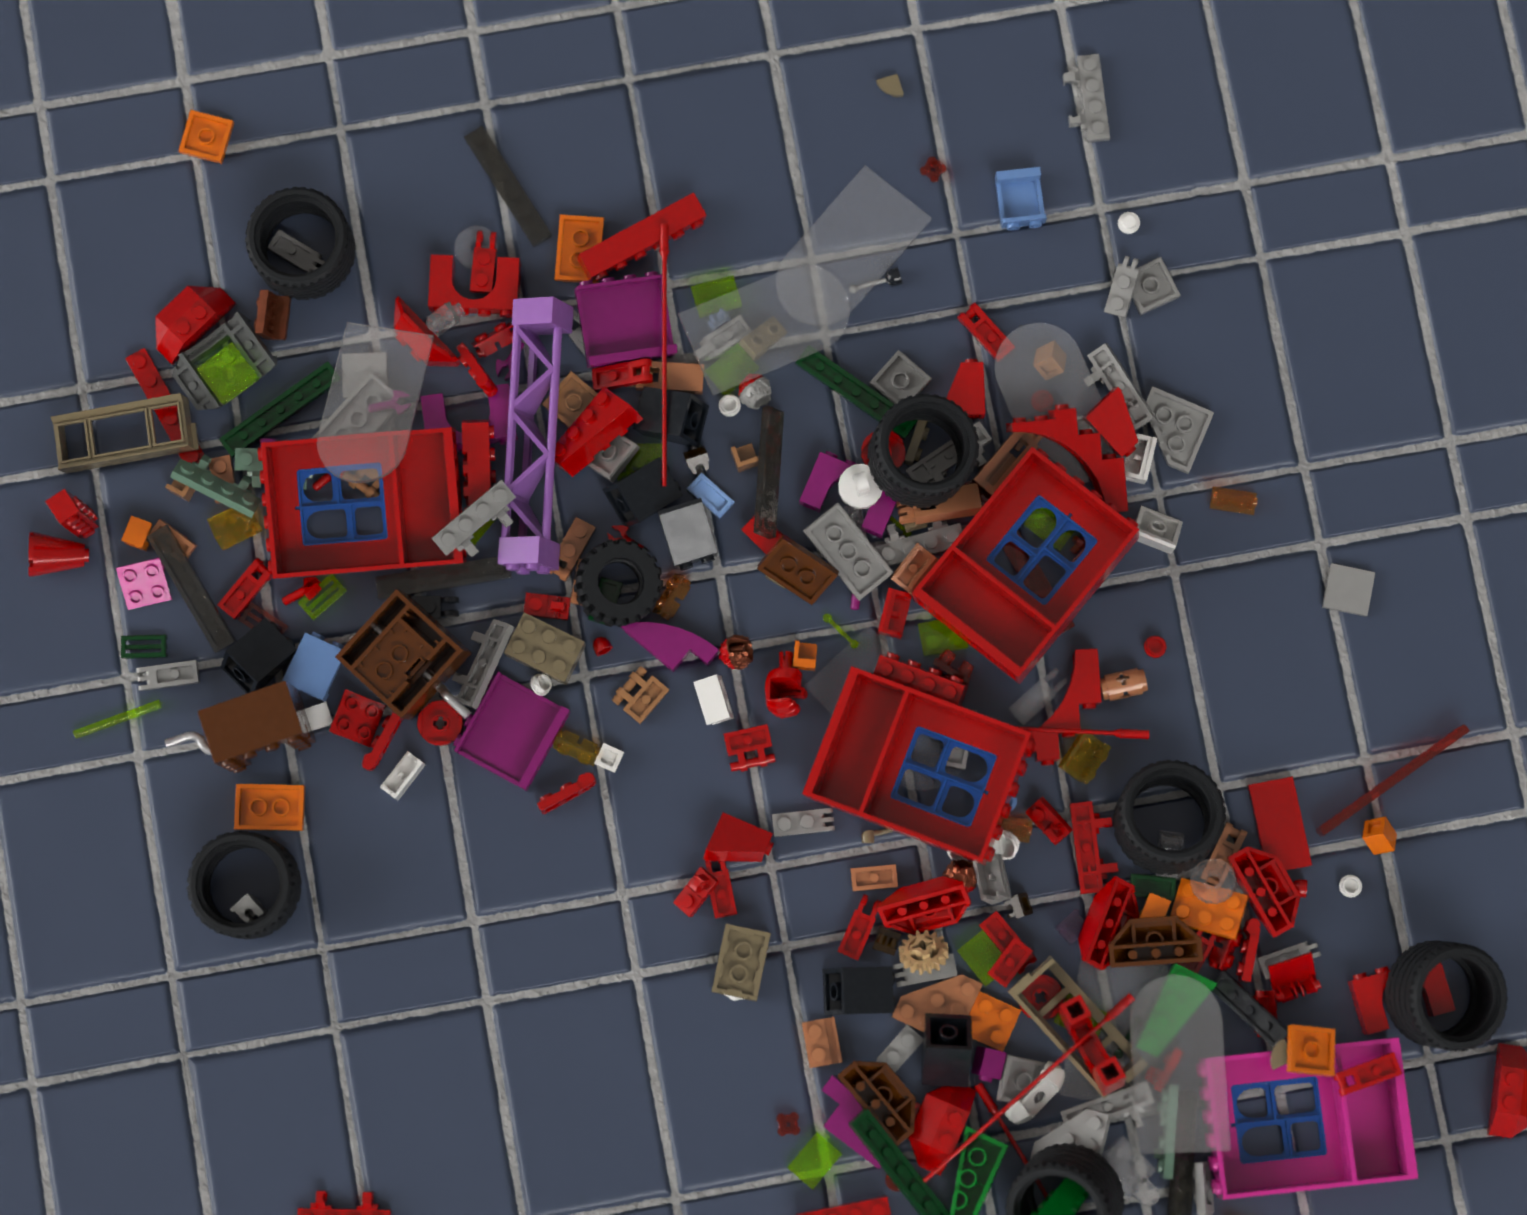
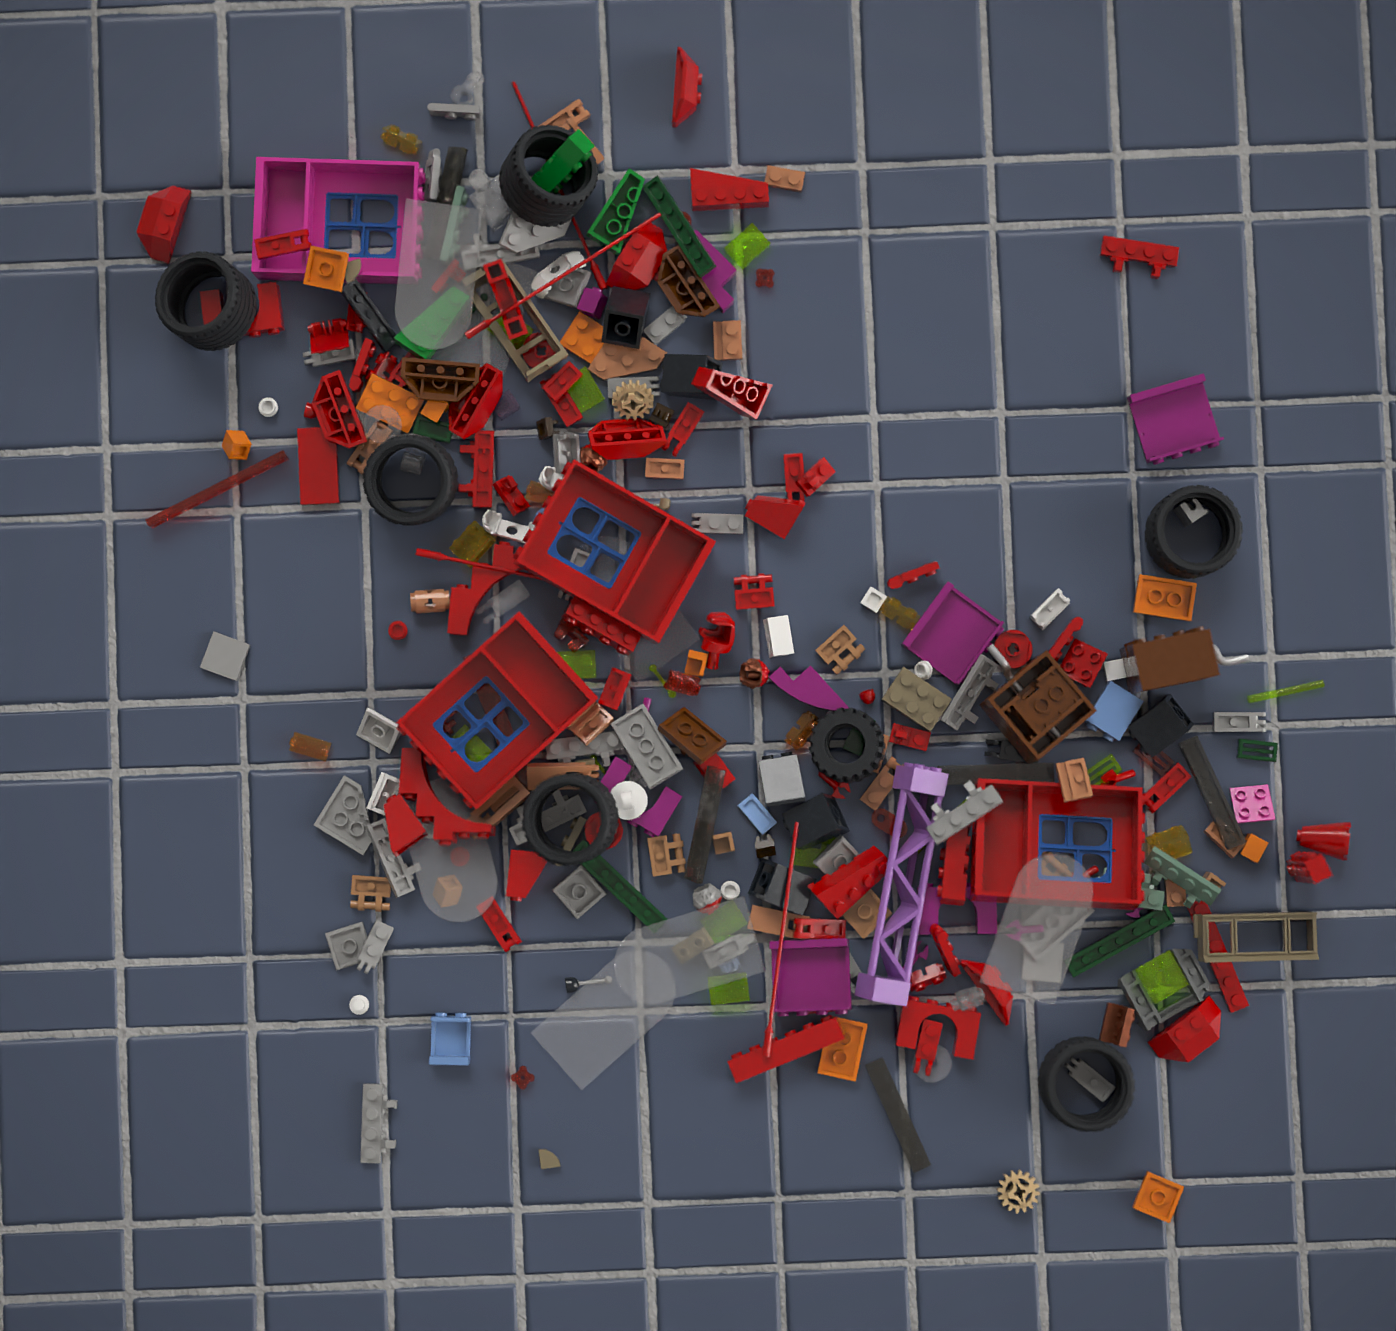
camera: 170 degrees left, 5 degrees up
dark tan piece [712,924,771,1002] -> none
none -> medium nougat plate [350,875,391,912]
none -> white piece [482,509,535,544]
none -> medium nougat plate [647,833,686,877]
none -> clear red hips [663,669,701,696]
none -> red wedge [691,366,772,419]
none -> clear red plate [871,808,908,838]
none -> tan gear [997,1169,1040,1213]
none -> nougat plate [1055,758,1093,802]
none -> magenta panel [1127,373,1224,465]

